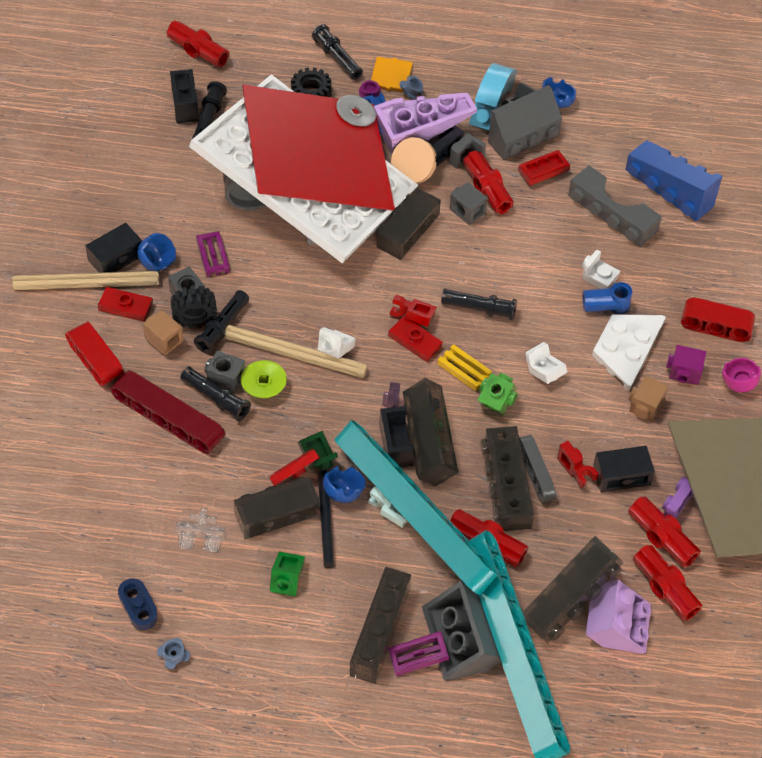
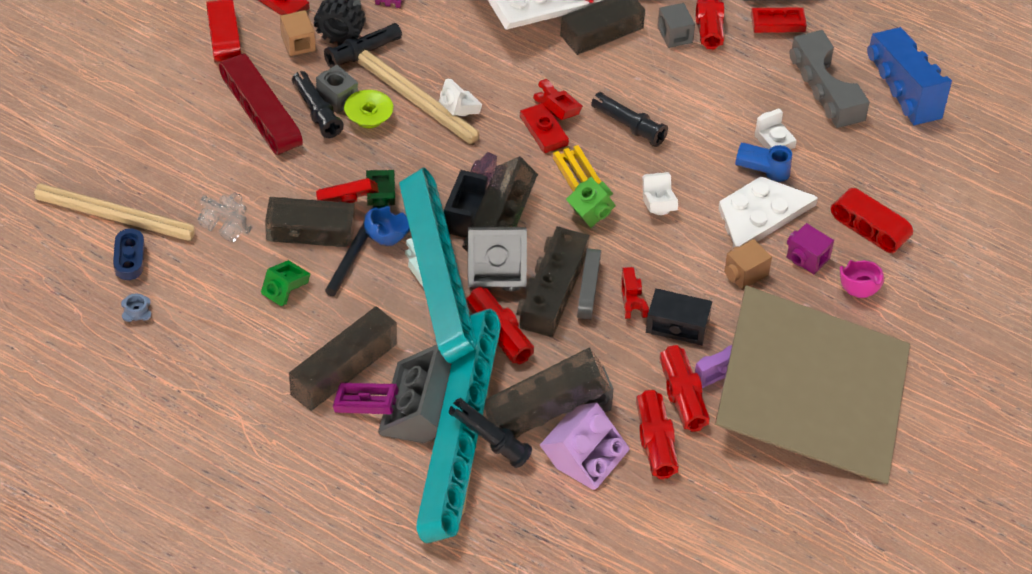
camera: 25 degrees right, 5 degrees down
none -> tan axle [34,183,195,241]
none -> black pin [449,398,532,468]
none -> plate [467,227,527,291]

